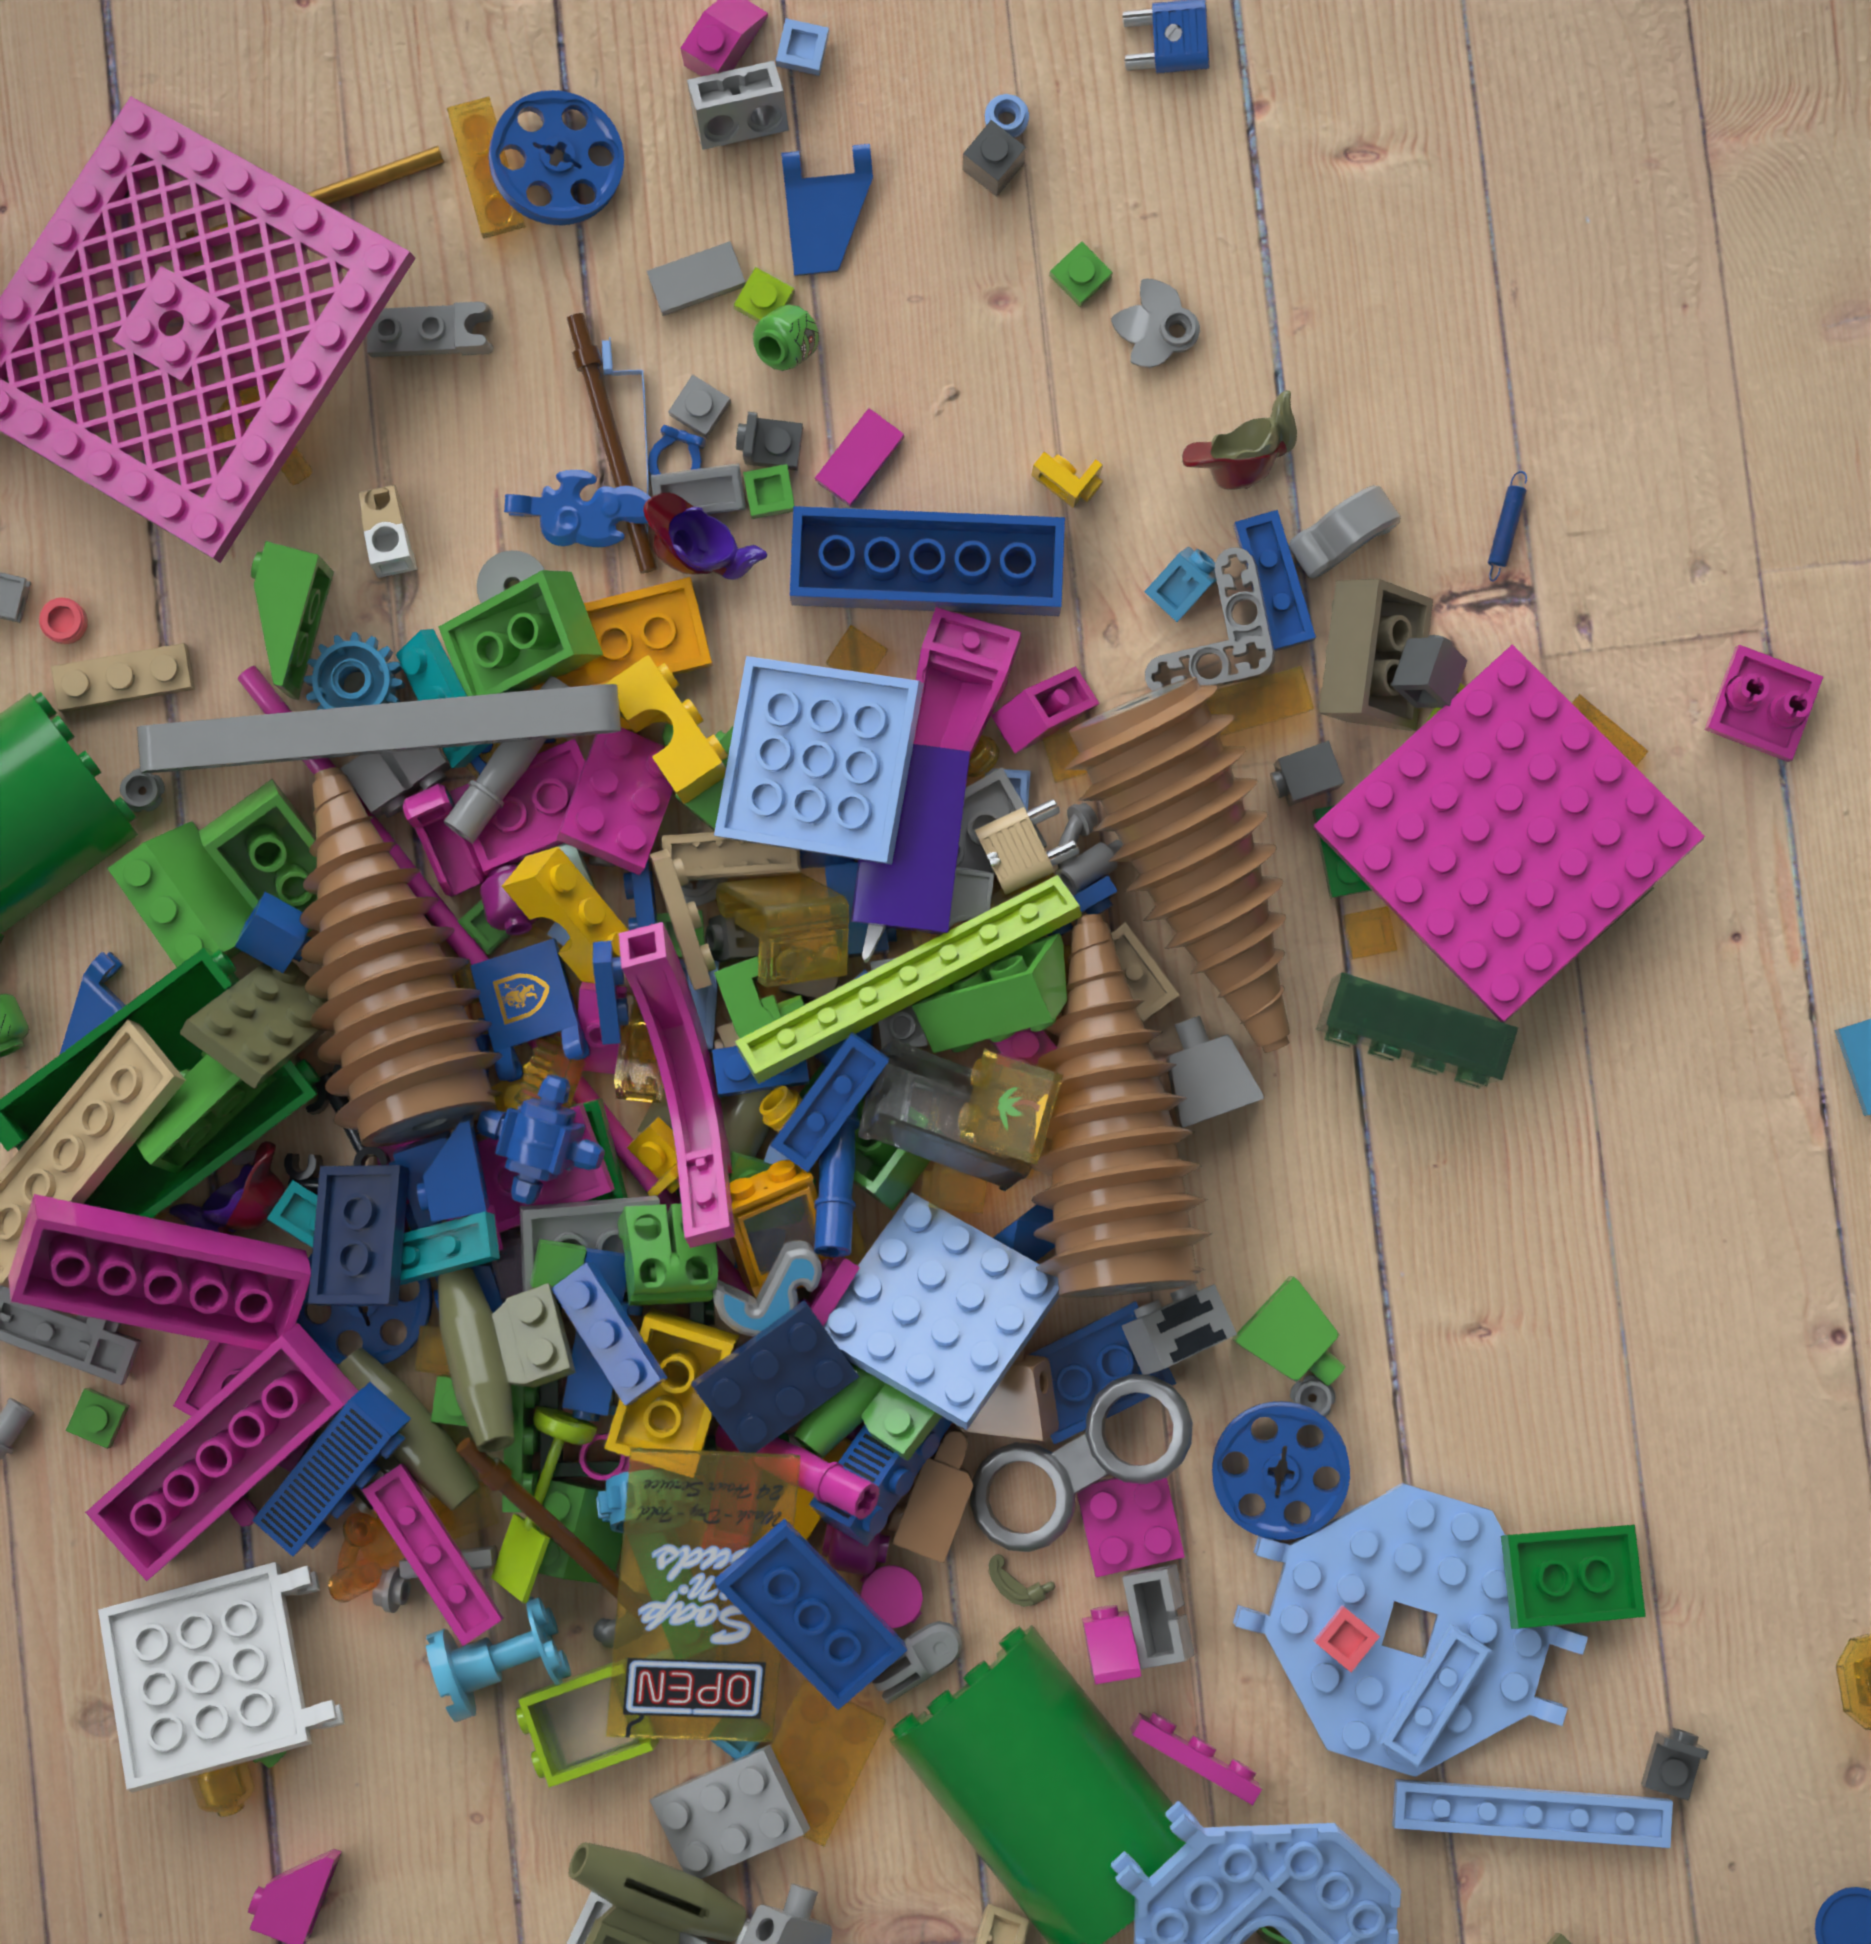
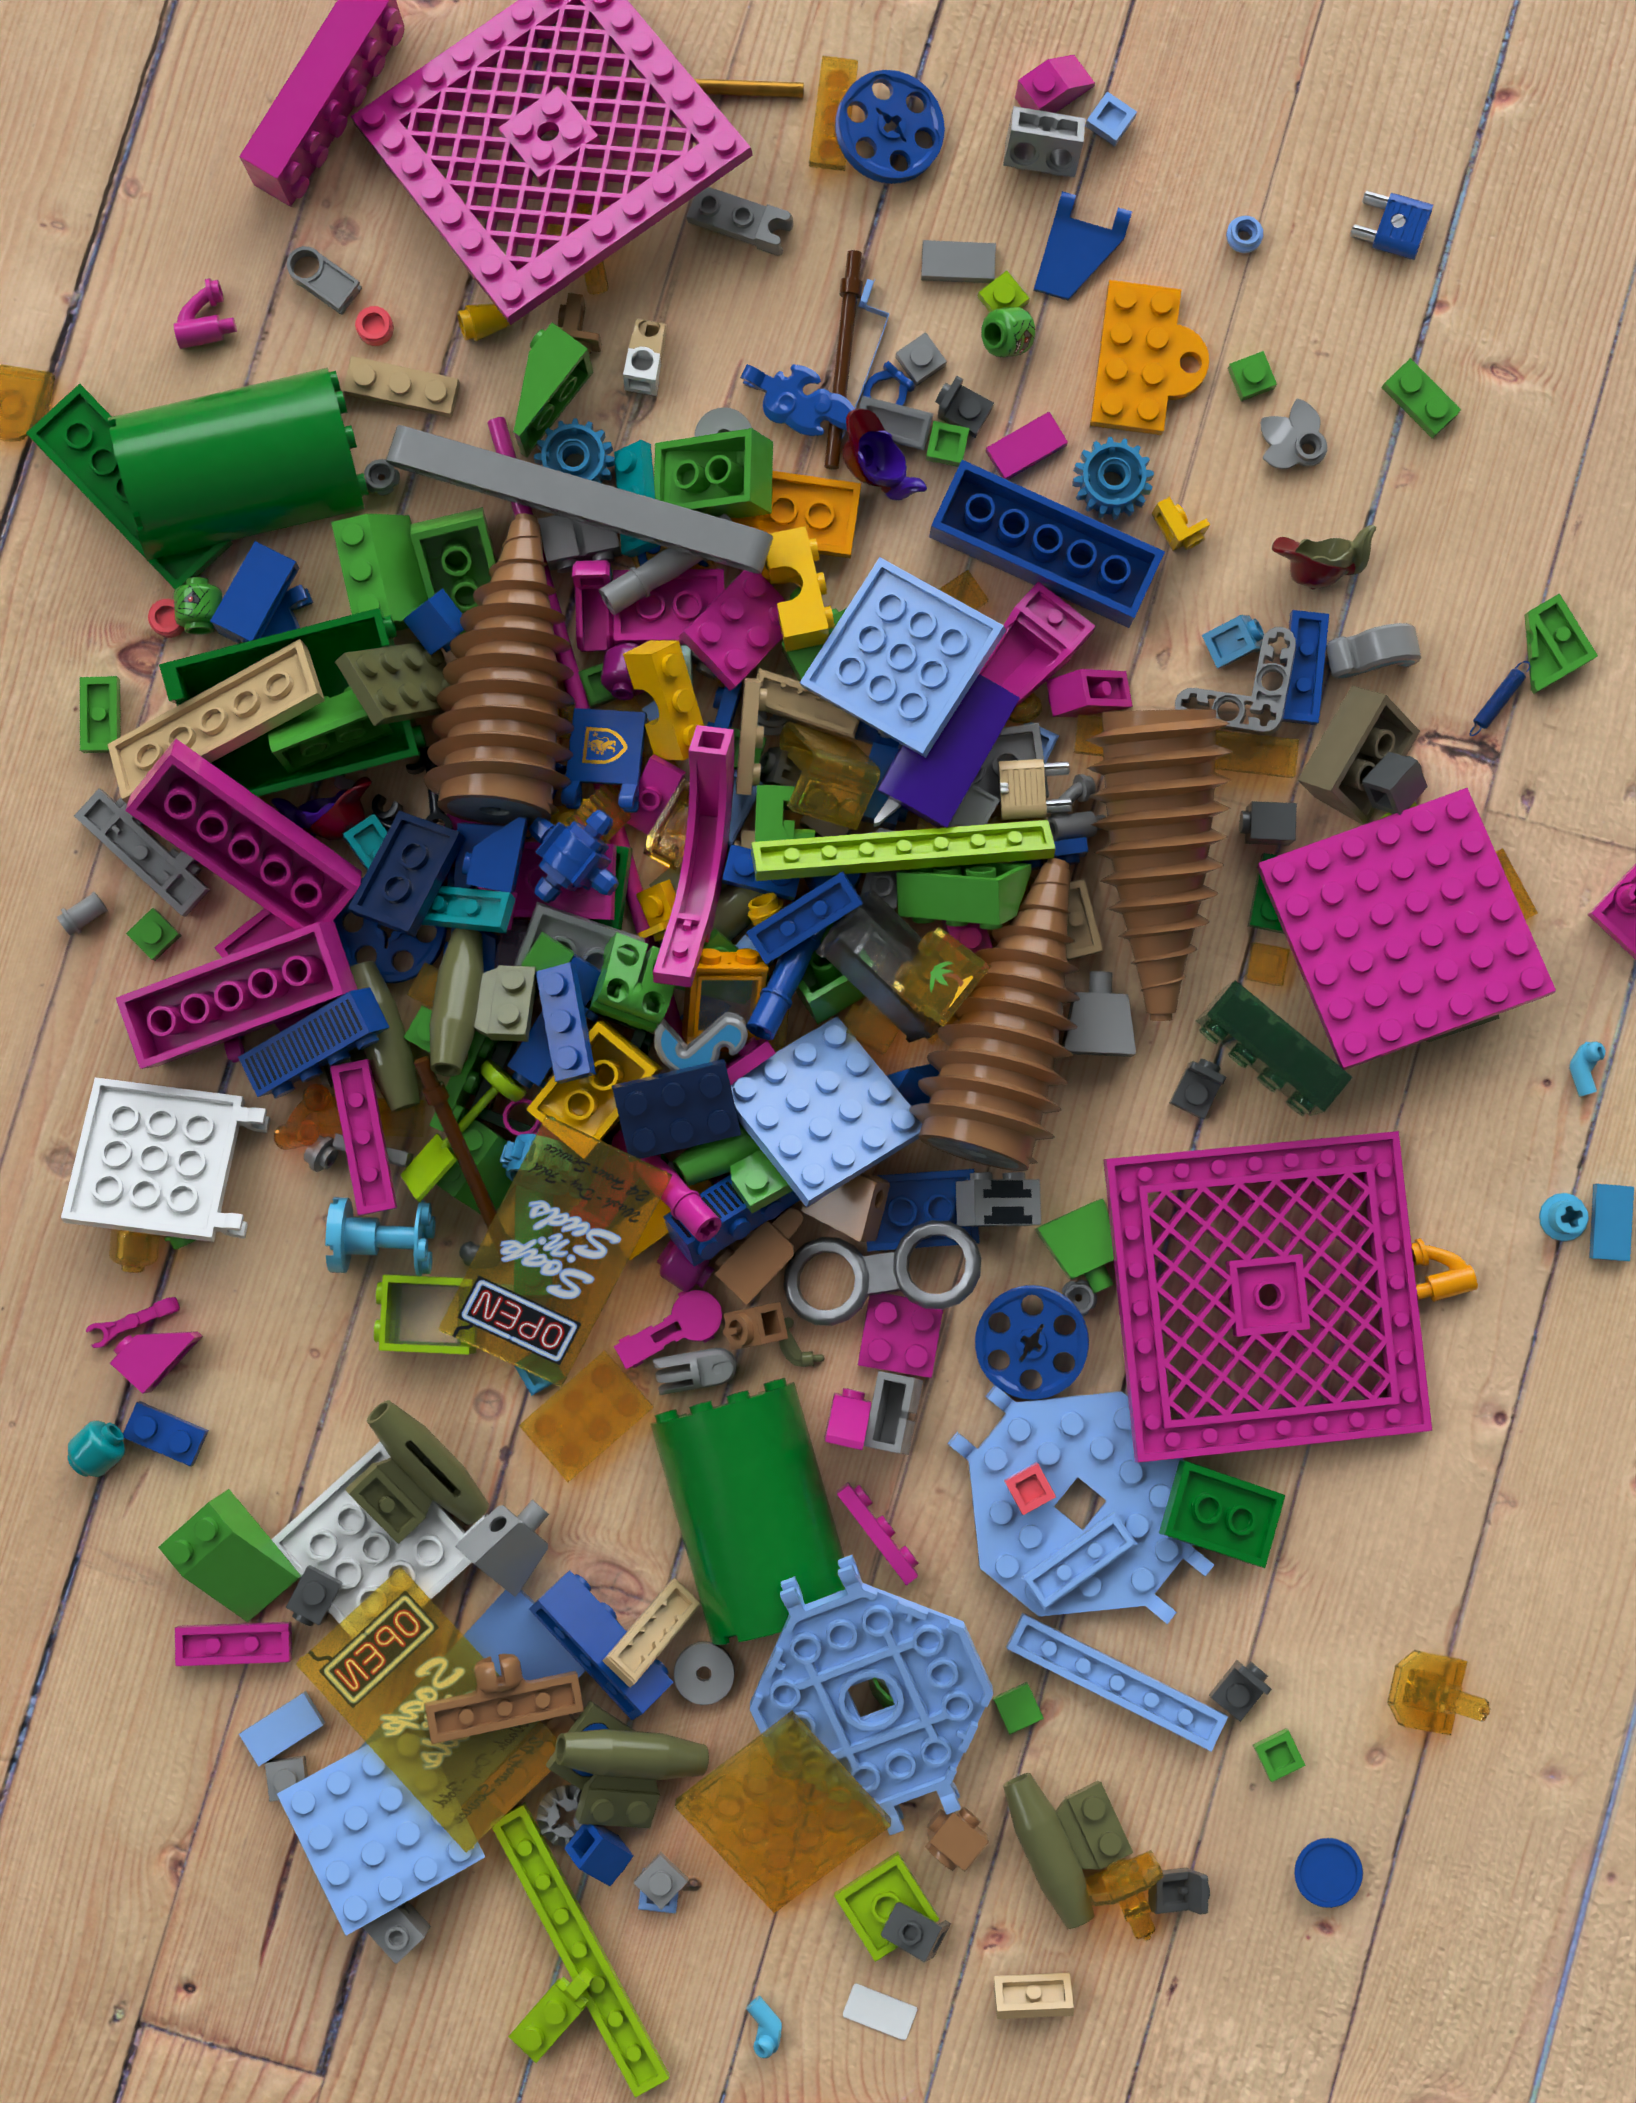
camera: 20 degrees right, 0 degrees up
blue plate [593,941,629,1045] -> none
light grey plate [650,1745,810,1879] -> none
blue plate [715,1518,908,1710] -> none
dark grey brick [962,120,1026,197] -> none
none -> dark pink piece [86,1297,180,1348]
none -> blue piece [211,541,300,644]
none -> yellow cone [457,304,514,342]
none -> medium nougat bracket [558,293,602,354]
none -> medium nougat brick [723,1301,788,1350]
none -> bright green tile [993,1682,1044,1735]
none -> dark azure gear [1072,437,1154,520]
none -> light orange plate [1090,280,1209,435]
none -> dark pink plate [1103,1131,1432,1463]
none -> dark grey bracket [1169,1059,1227,1119]
none -> bright green plate [1253,1728,1306,1782]
none -> bright green plate [1381,358,1461,439]
none -> light orange plant [1411,1238,1478,1302]
none -> bright green wing [1524,593,1598,694]
none -> medium azure piece [1539,1193,1589,1241]
none -> medium azure arm [1569,1041,1605,1097]

